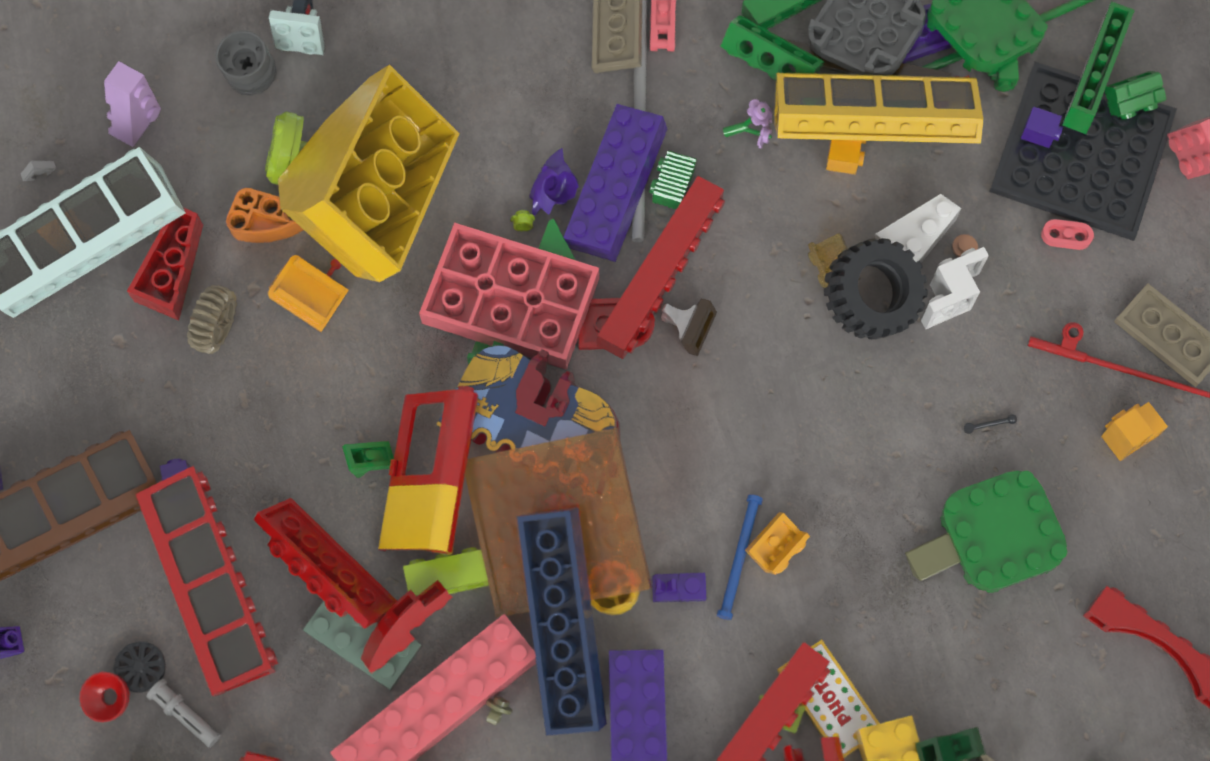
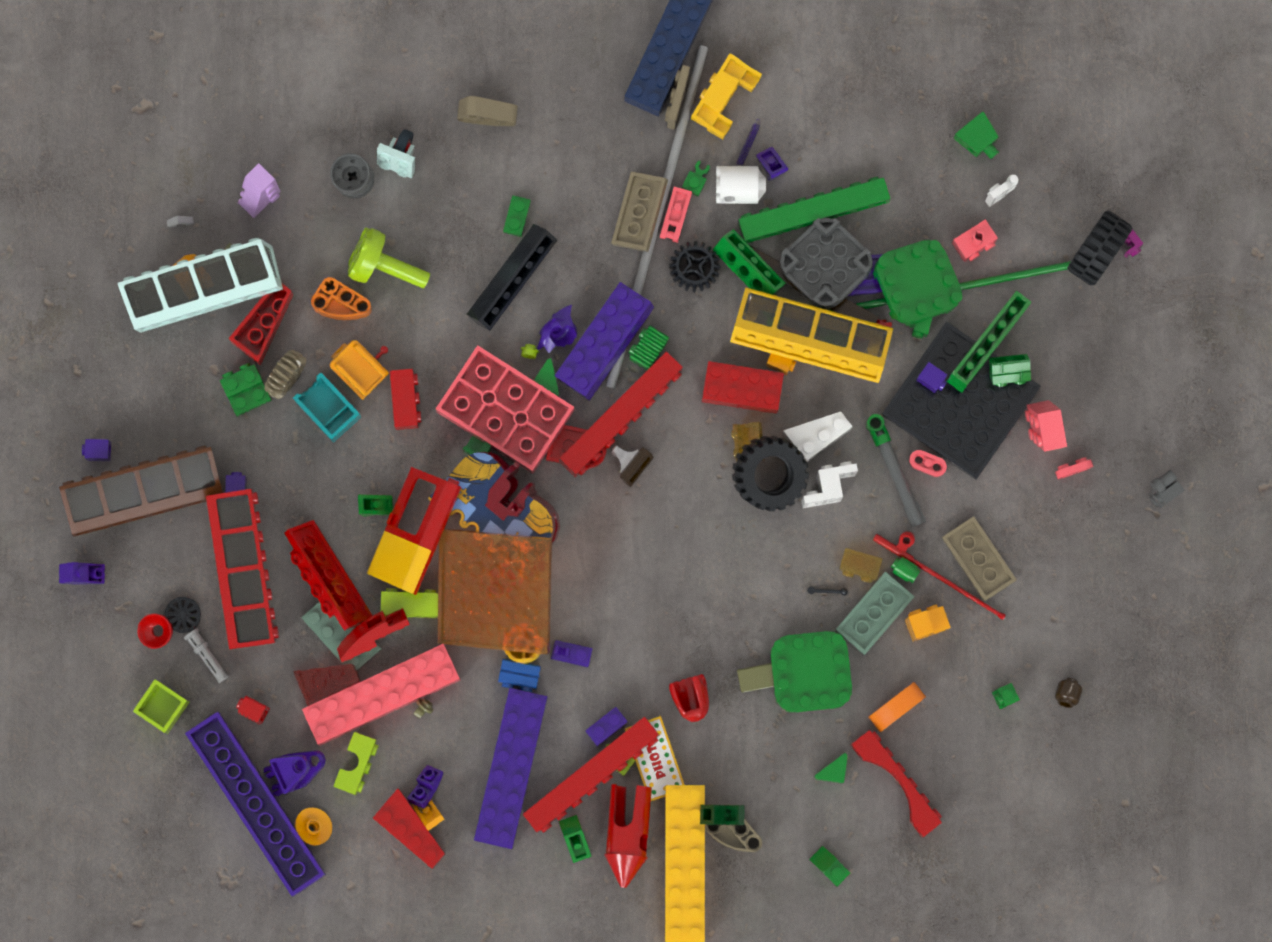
camera: 10 degrees right, 10 degrees up
yellow brick [278,64,460,282] -> none
dark blue brick [517,507,607,736] -> none
blue bar [716,494,763,620] -> none
lavender plant [723,99,773,149] -> none
light orange bracket [745,512,810,575] -> none
nougat plate [952,234,978,258] -> none
none -> green plate [220,363,272,417]
none -> teal piece [293,373,362,443]
none -> clear red wing [293,664,361,706]
none -> red brick [390,369,422,430]
none -> black brick [466,224,557,331]
none -> blue brick [498,659,541,692]
none -> green plate [503,195,531,237]
none -> dark purple brick [585,707,628,747]
none -> black gear [669,241,721,293]
none -> red hair [669,674,709,722]
none -> red brick [702,361,784,414]
none -> green slope [813,753,848,784]
none -> sand green plate [835,572,915,655]
none -> clear yellow bracket [839,548,882,583]
none -> dark grey piece [866,414,926,527]
none -> orange beam [869,682,926,732]
none -> green brick [891,556,921,583]

